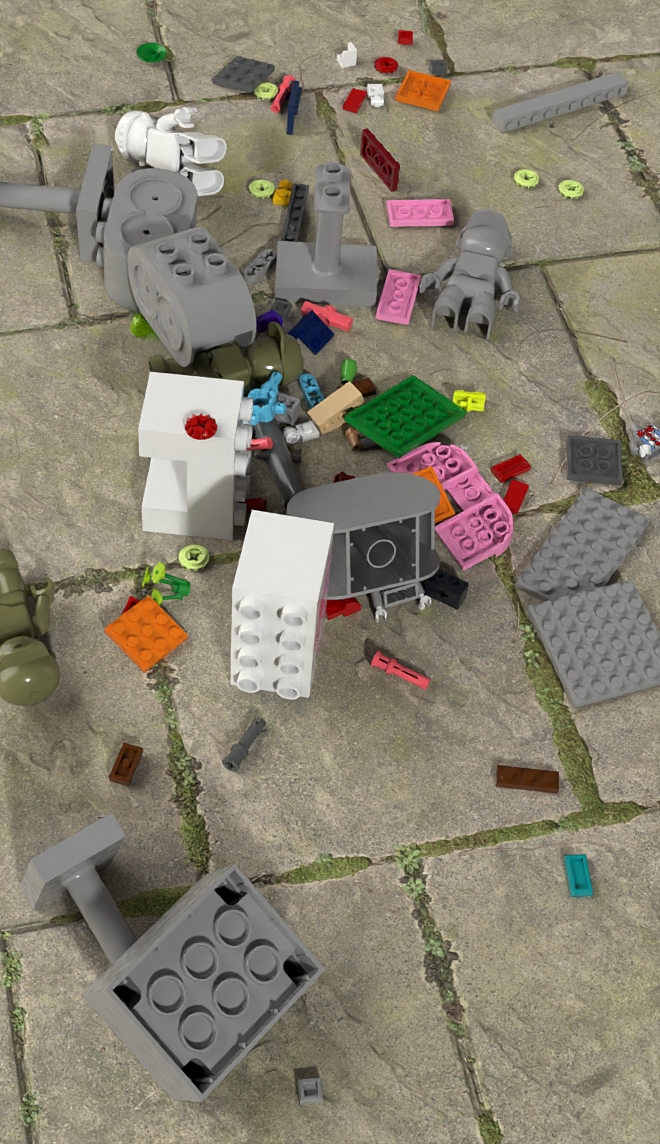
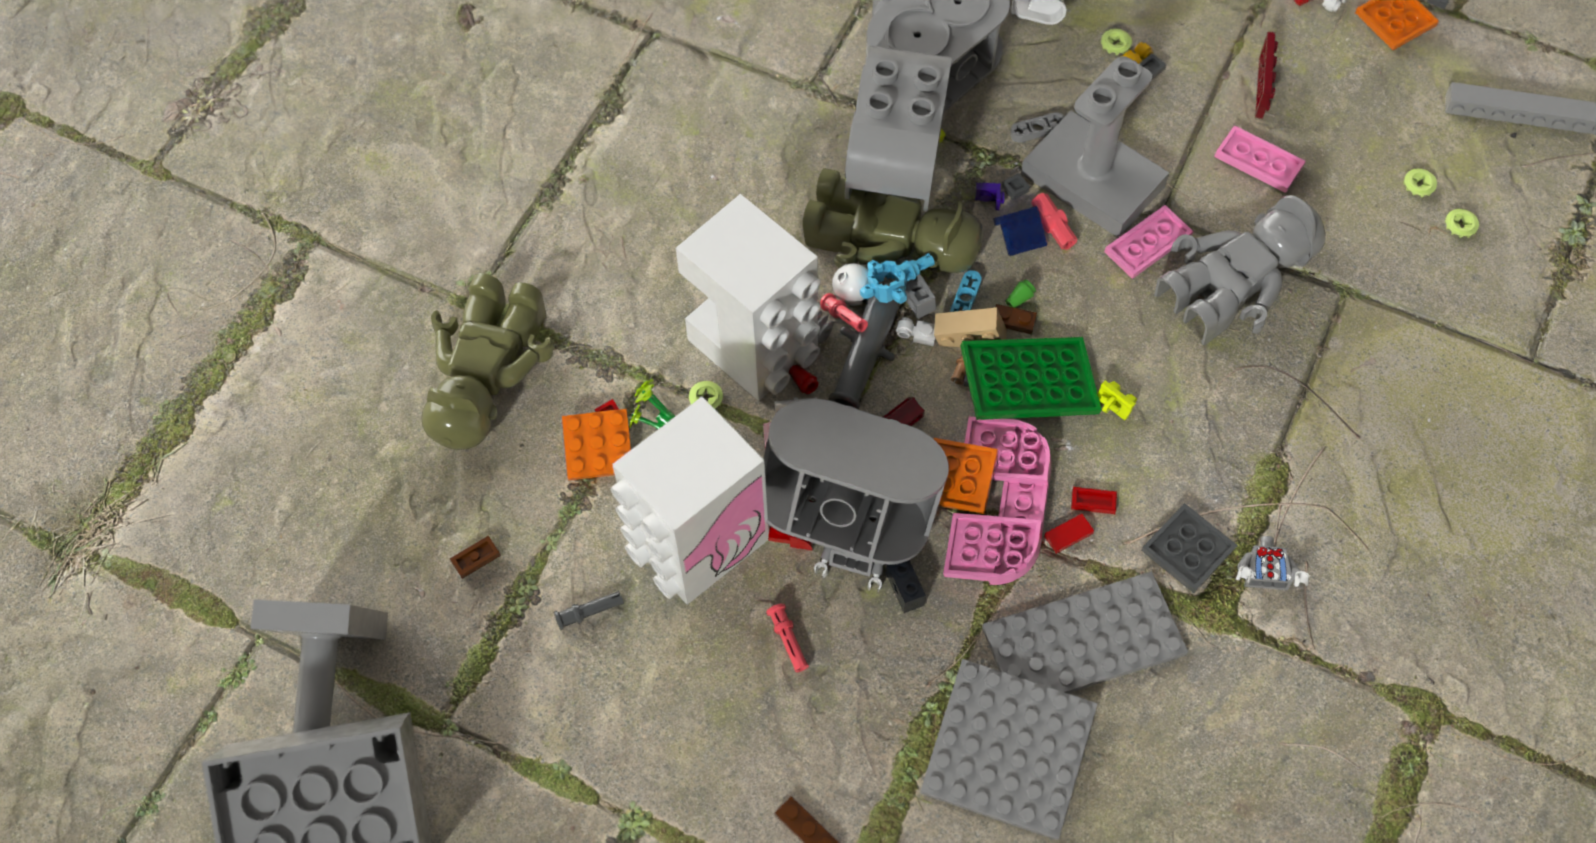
camera: 45 degrees right, 10 degrees up
red gear [185,413,217,440] -> none

